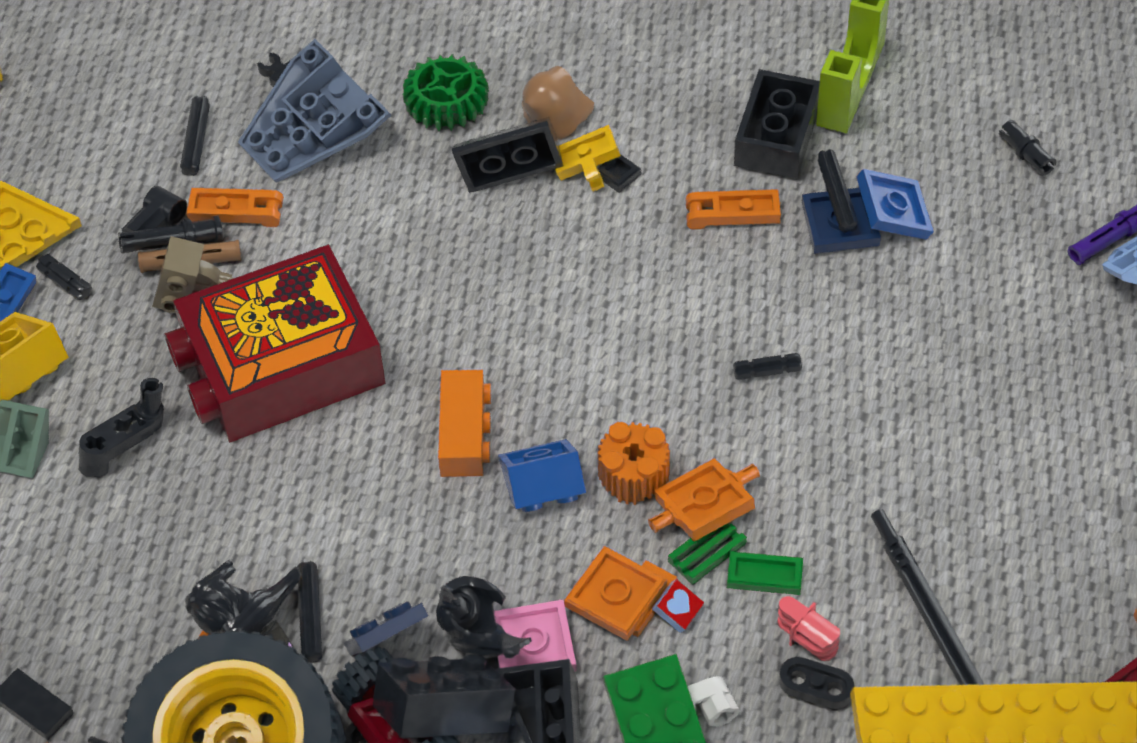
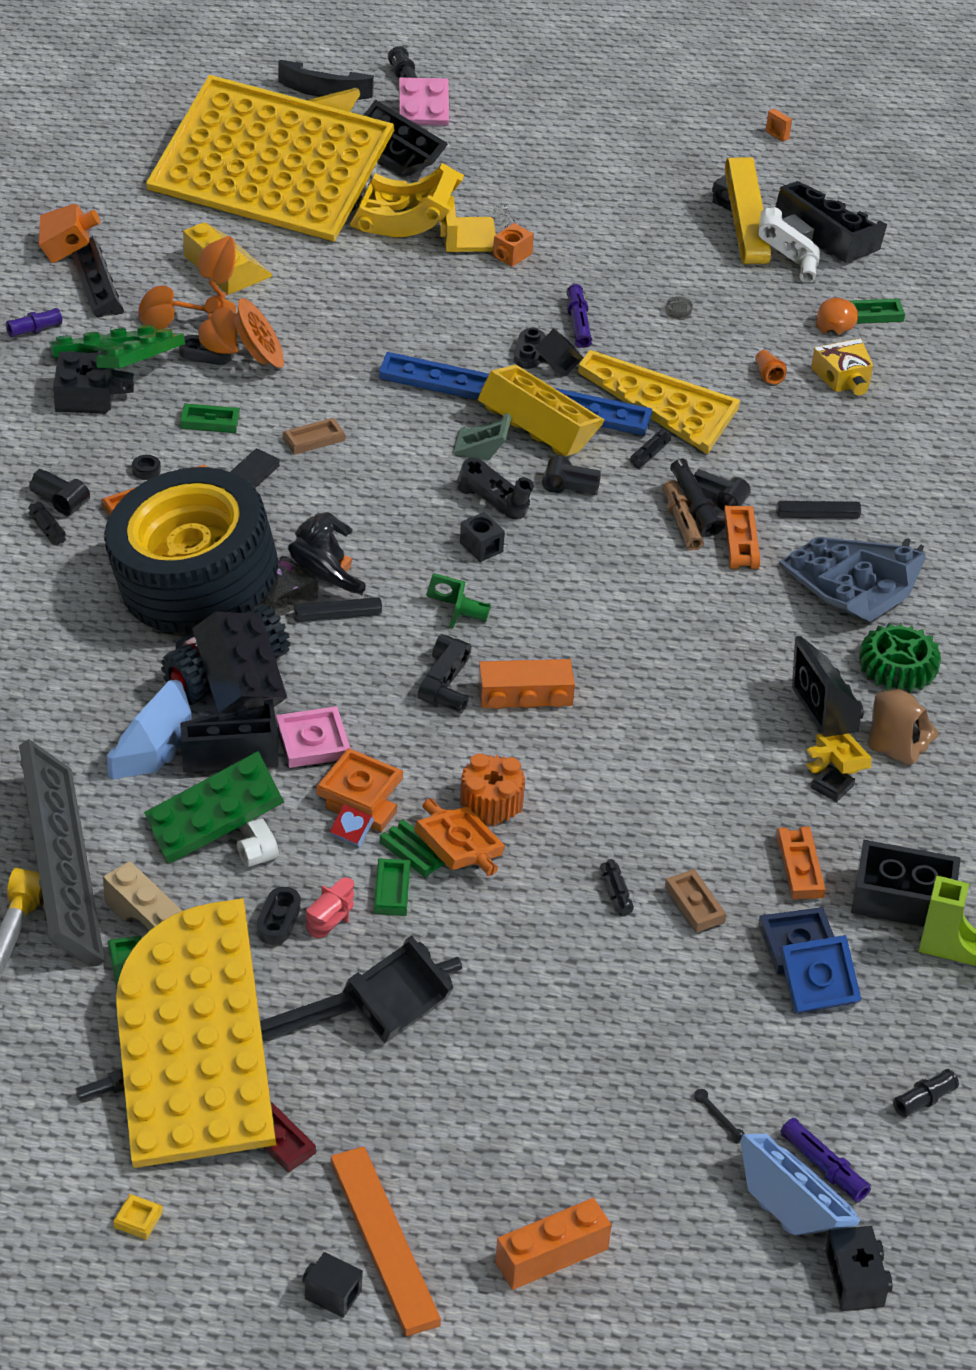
camera: 80 degrees right, 10 degrees down
dark tan brick [152,236,233,313] -> none
brick [164,244,386,443] -> none
dark blue plate [343,601,429,656] -> none
black hair [436,576,532,659] -> none
blue slope [498,439,586,512] -> none
black axle [817,149,858,233] -> none
none -> black panel [342,936,453,1043]
none -> black beam [418,634,472,714]
none -> green bracket [426,573,491,628]
none -> black brick [460,512,505,562]
none -> black piece [542,456,601,495]
none -> medium nougat plate [665,869,726,933]
none -> black hinge [694,1089,745,1142]

